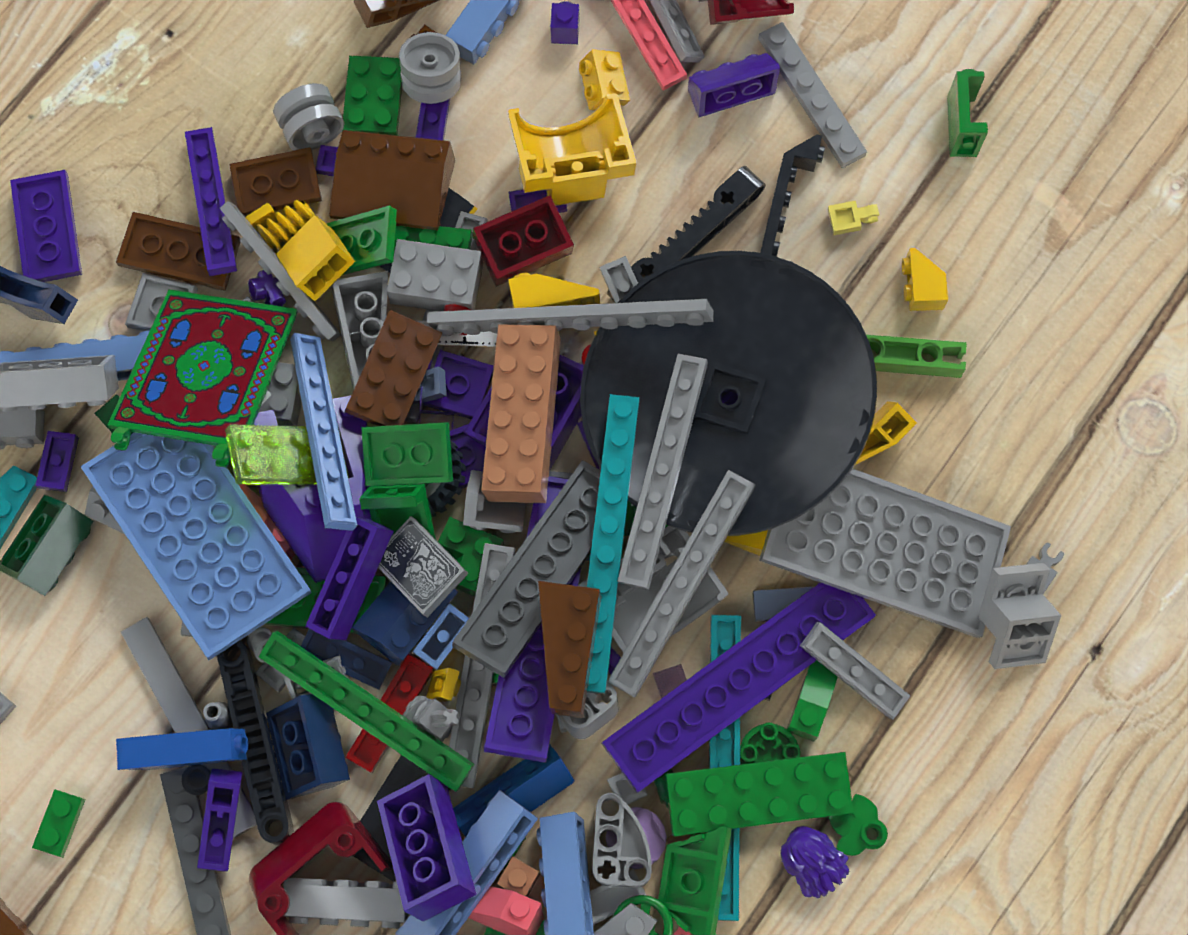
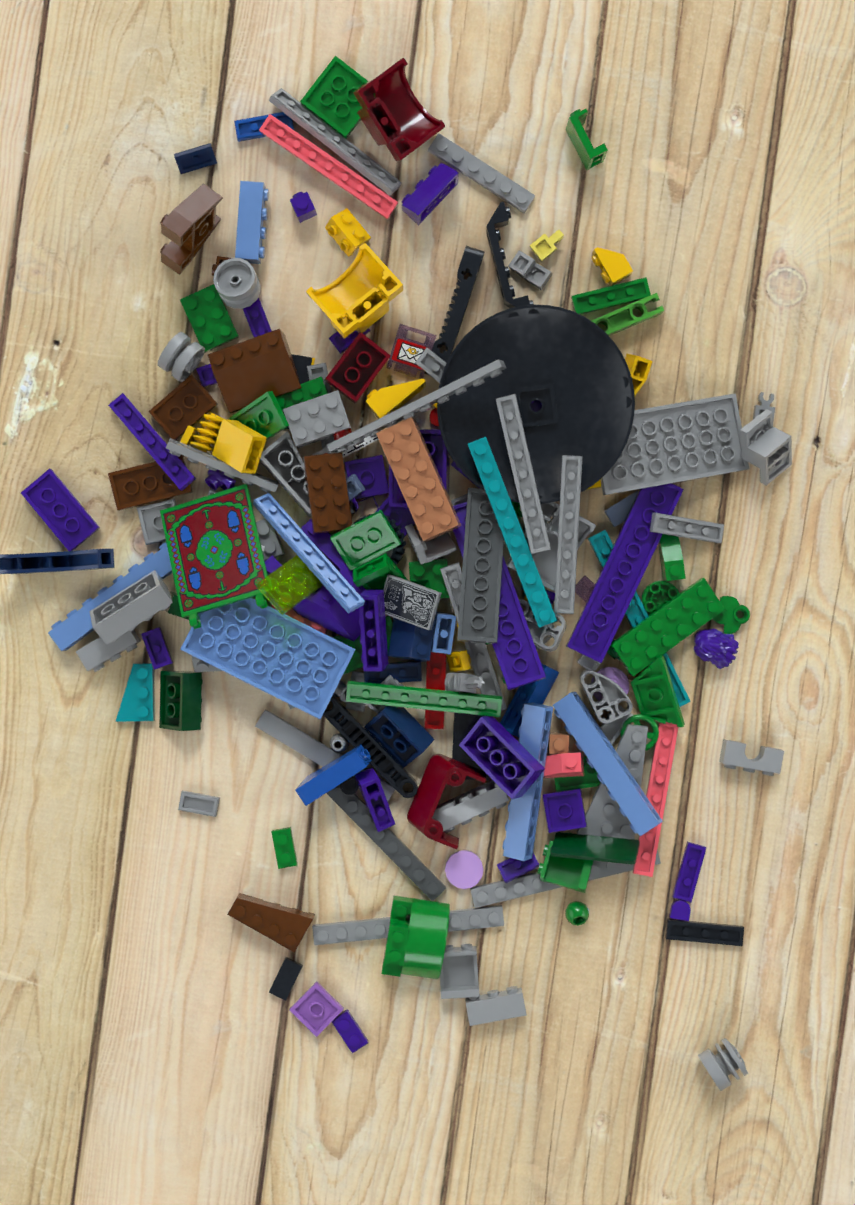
camera: 25 degrees left, 15 degrees up
reddish brown wedge [538,581,601,718] -> none
none -> container [387,324,437,379]
none -> light grey slope [508,250,552,290]
none -> green plate [571,277,651,315]

